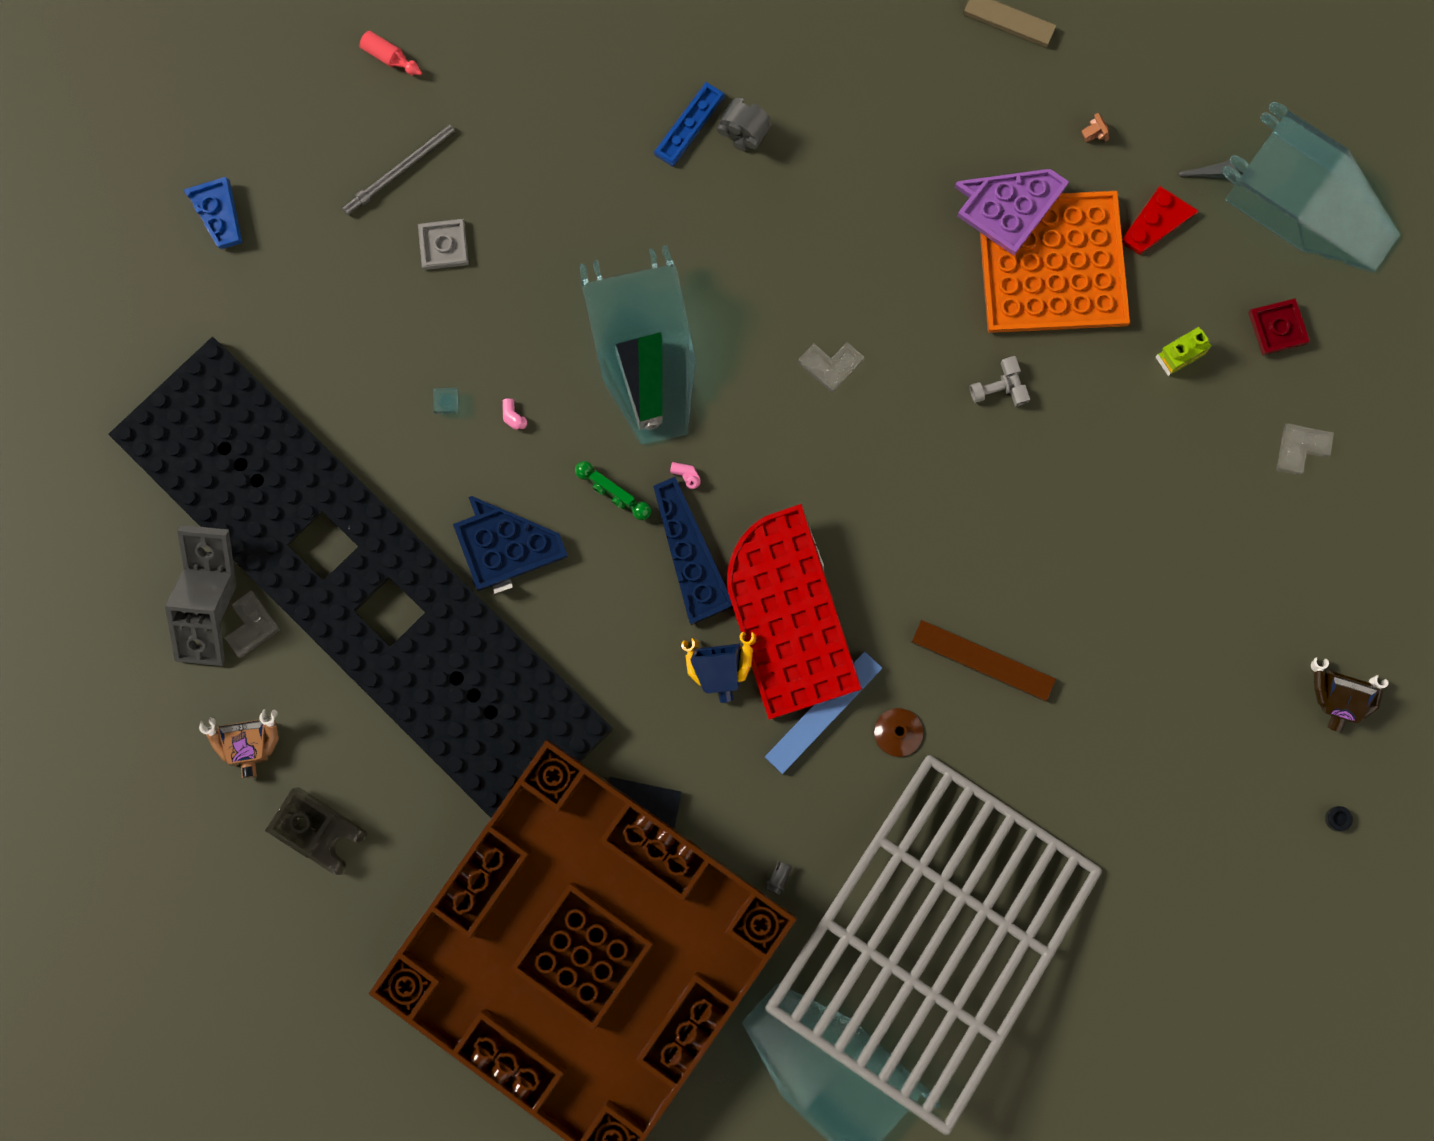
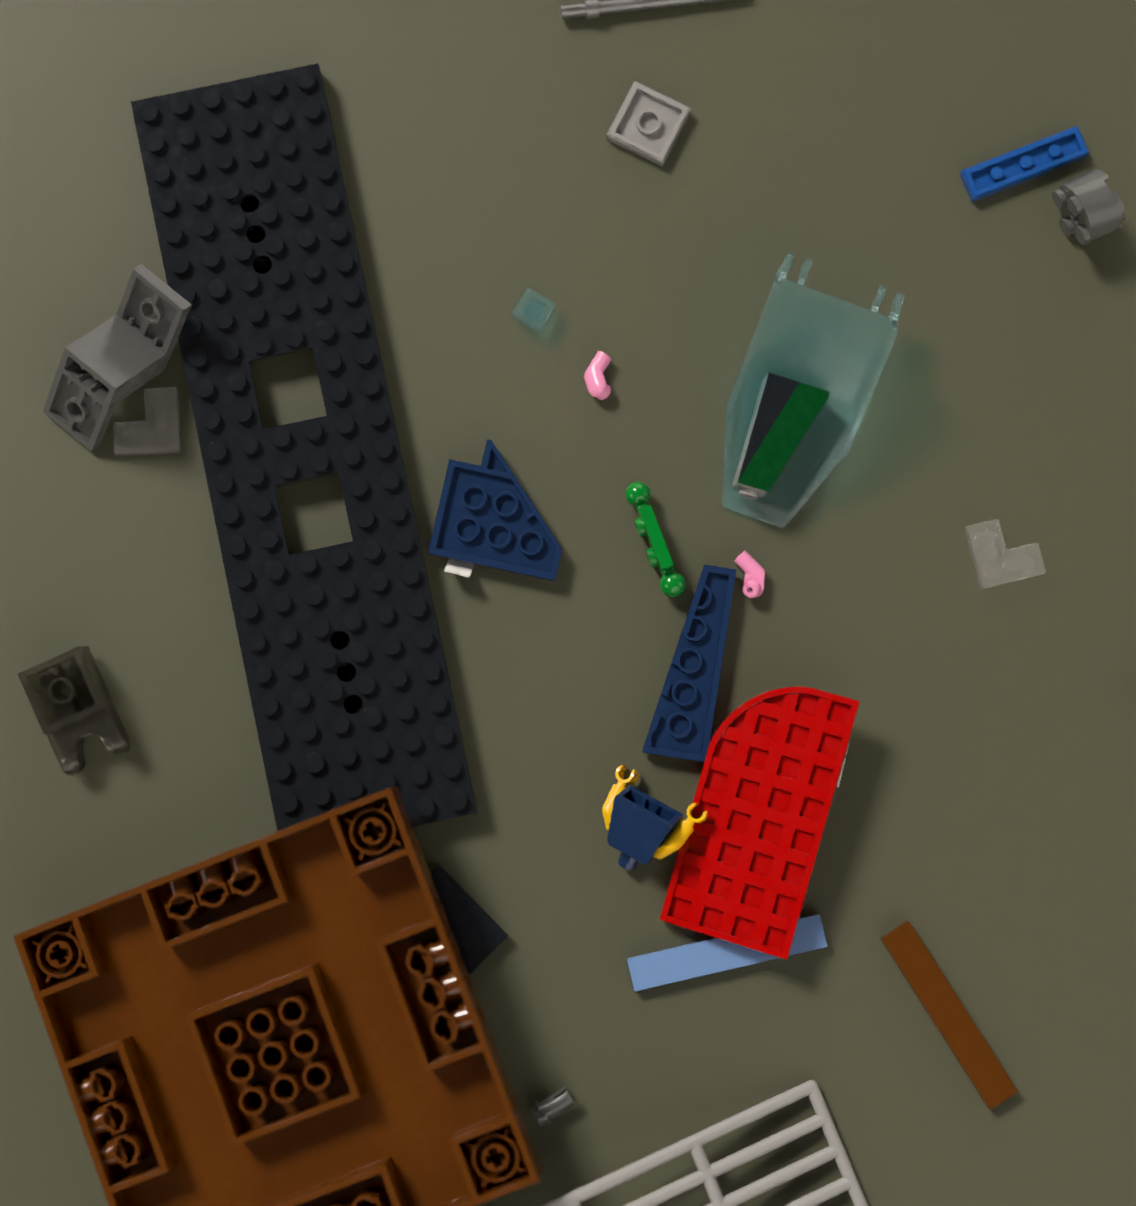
camera: 25 degrees right, 5 degrees up
torso [199,709,279,779] -> none
reddish brown dish [874,708,923,757] -> none

